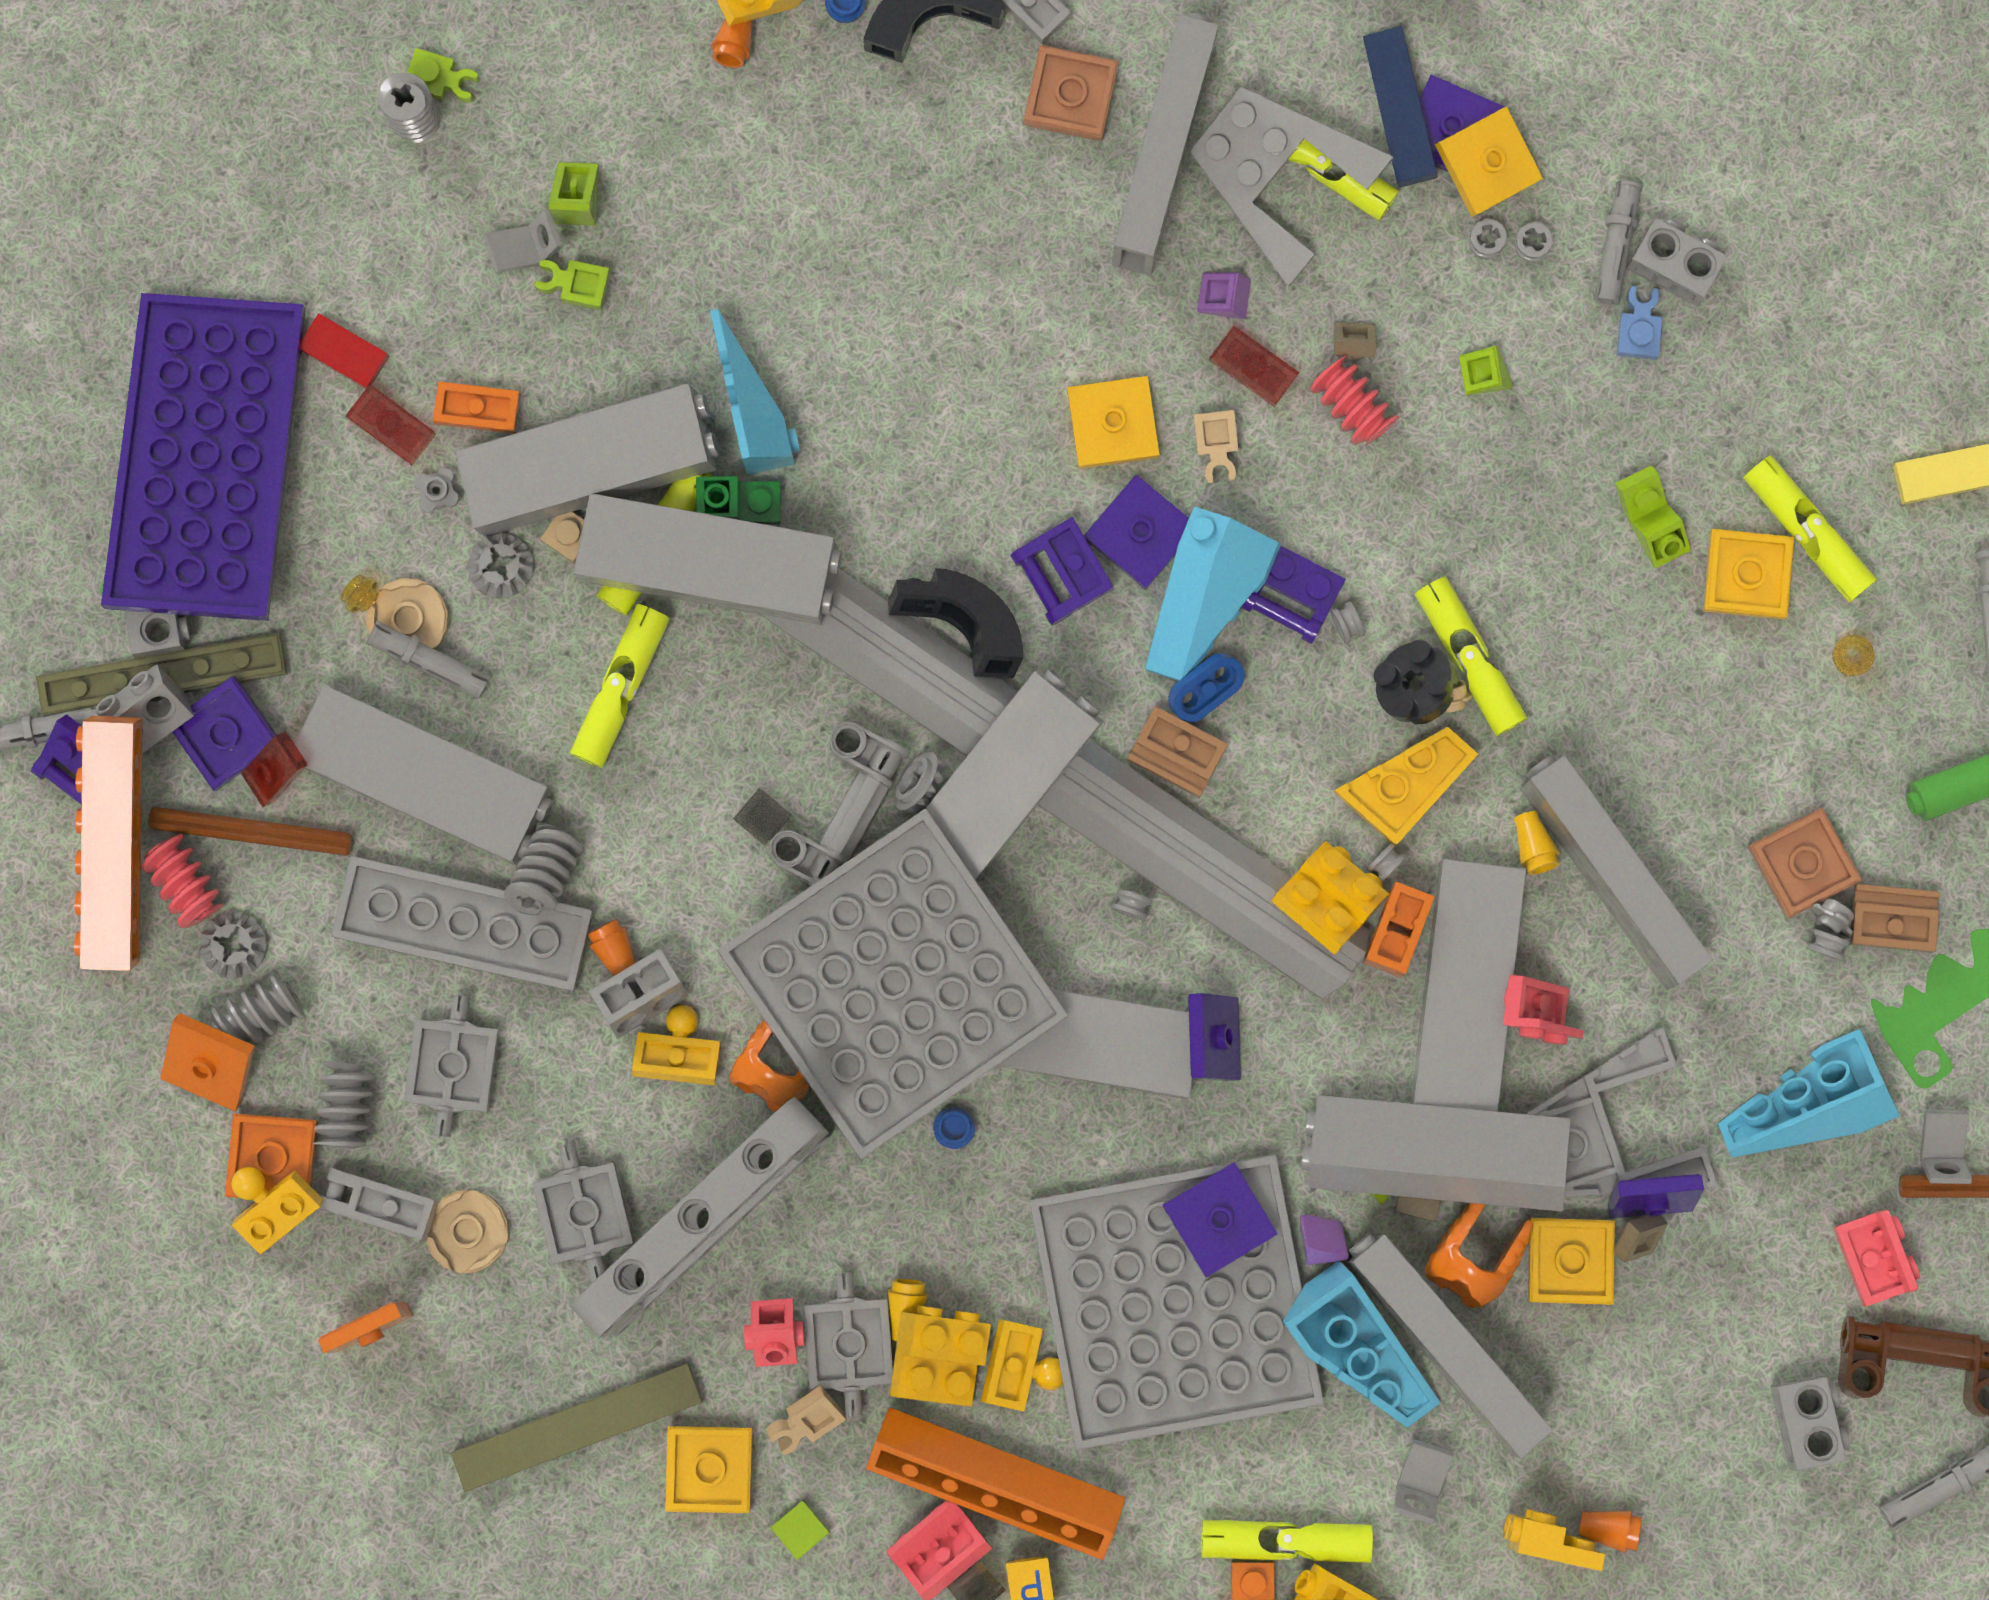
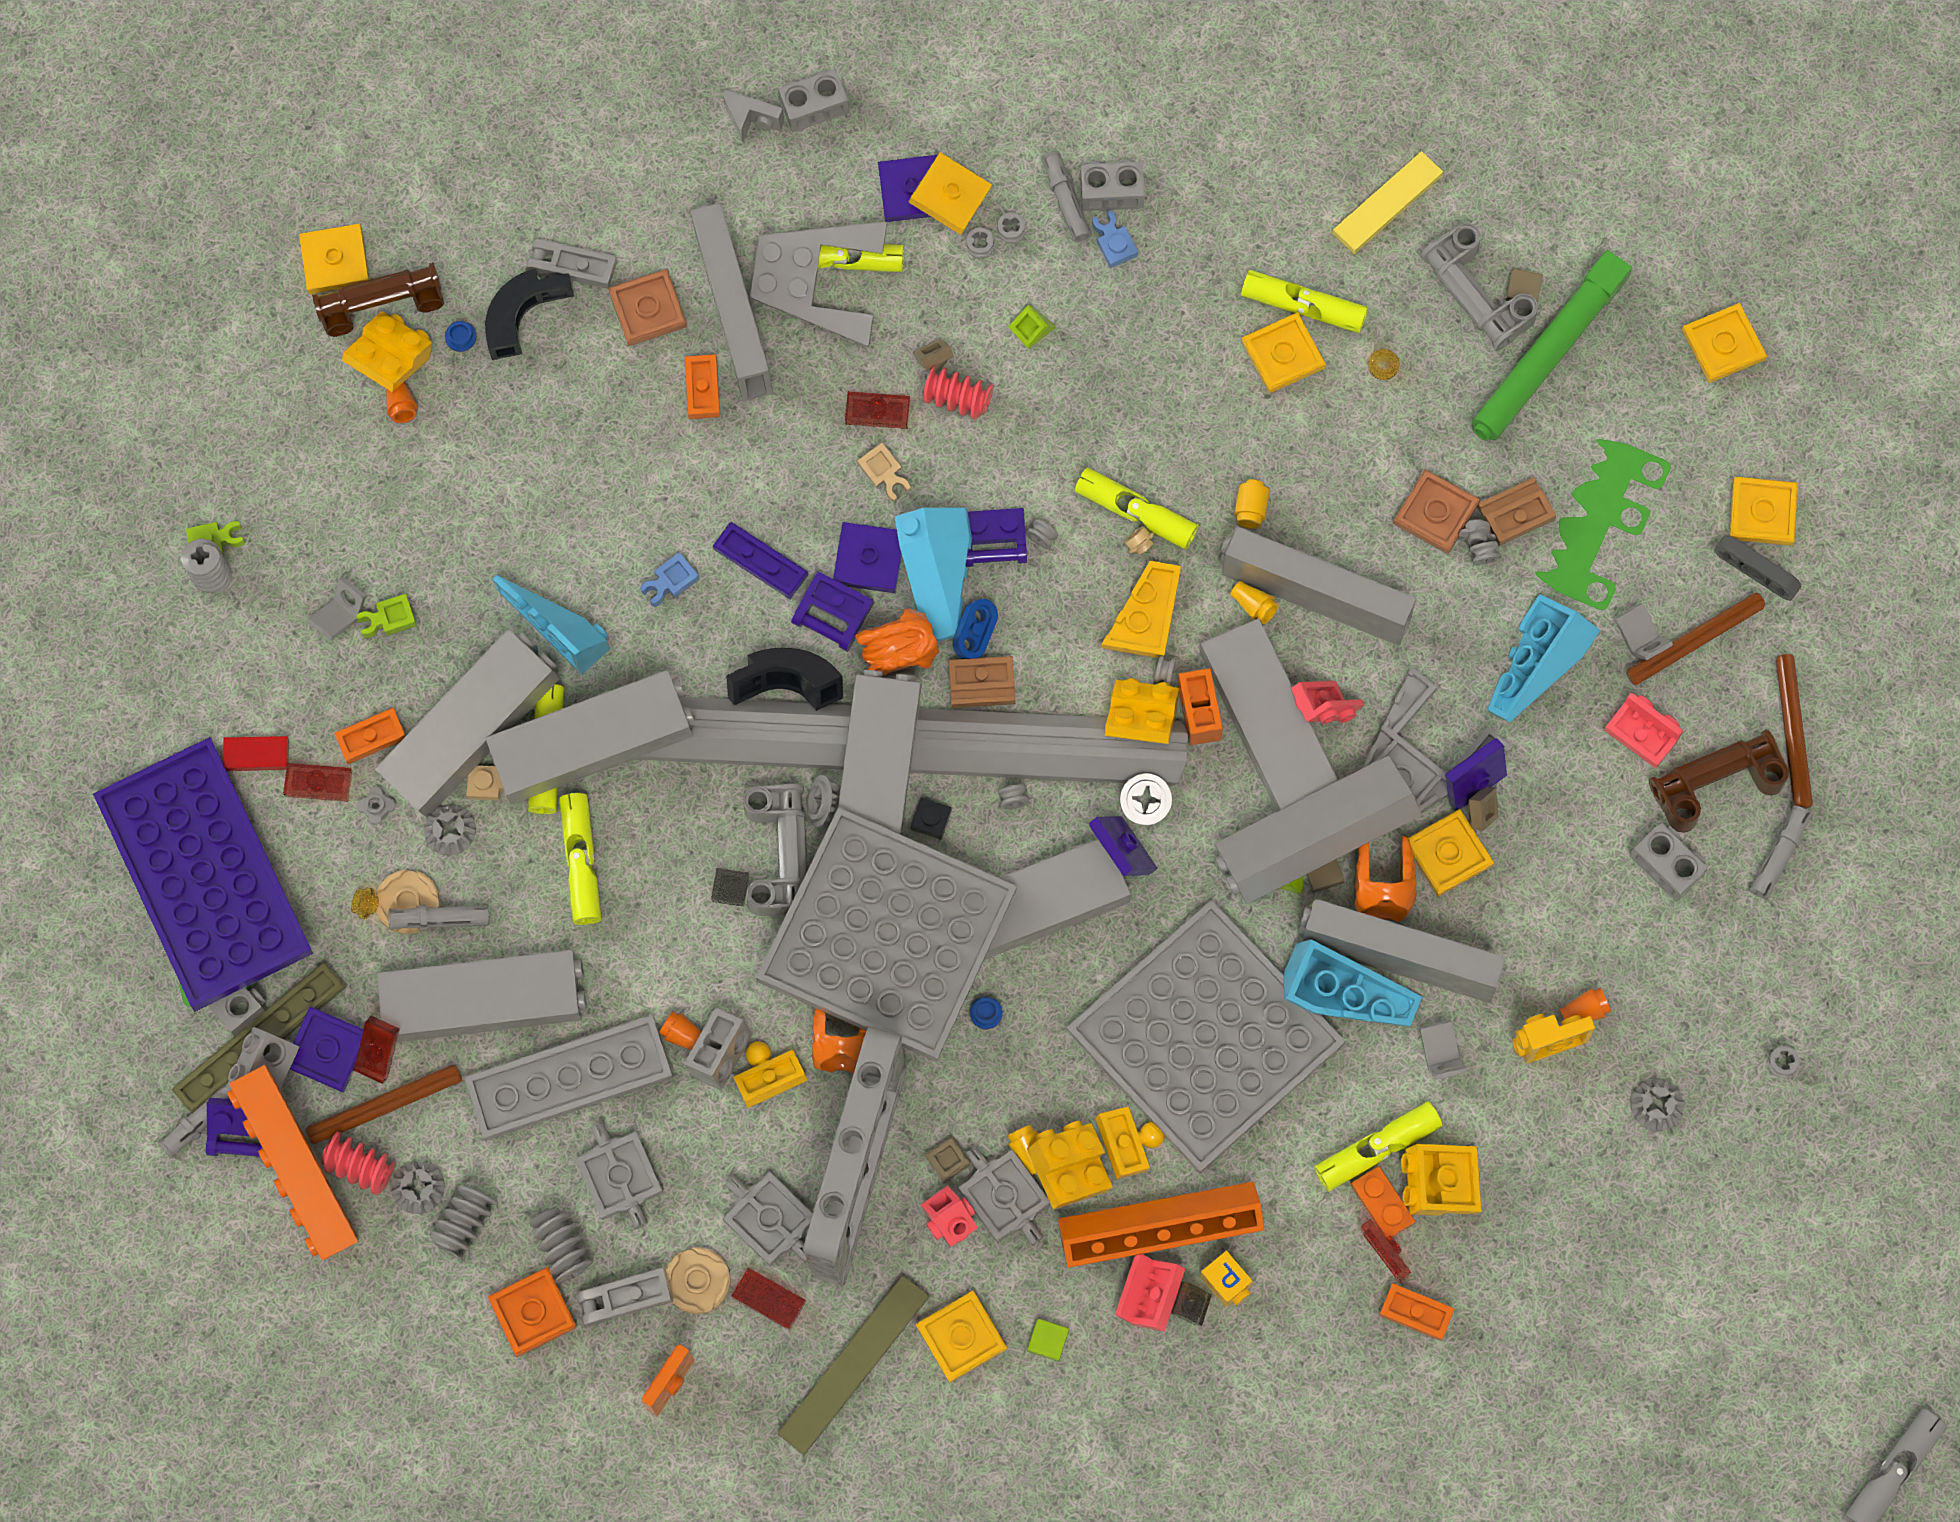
camera: 30 degrees left, 10 degrees down
orange plate [160,1013,255,1112] -> none
yellow plate [231,1167,324,1255] -> none
light grey piece [504,823,583,915] -> none
lime slope [549,162,599,226] -> none
green slope [696,476,781,524] -> none
tan plate [766,1385,846,1455] -> none
yellow plate [1067,376,1160,469] -> none
dark purple plate [1162,1162,1278,1278] -> none
medium lavender slope [1197,272,1251,319] -> none
medium lavender slope [1300,1215,1348,1265] -> none
dark blue tile [1363,26,1438,188] -> none
black plate [1374,640,1458,725] -> none
lime slope [1615,465,1691,569] -> none
none -> medium blue plate [640,552,700,607]
none -> orange plate [685,354,720,419]
none -> dark purple tile [712,522,809,600]
none -> clear red plate [731,1268,806,1331]
none -> orange piece [855,607,939,677]
none -> black plate [911,798,952,840]
none -> dark tan tile [925,1136,971,1183]
none -> gear [1120,773,1172,825]
none -> yellow brick [1234,479,1270,529]

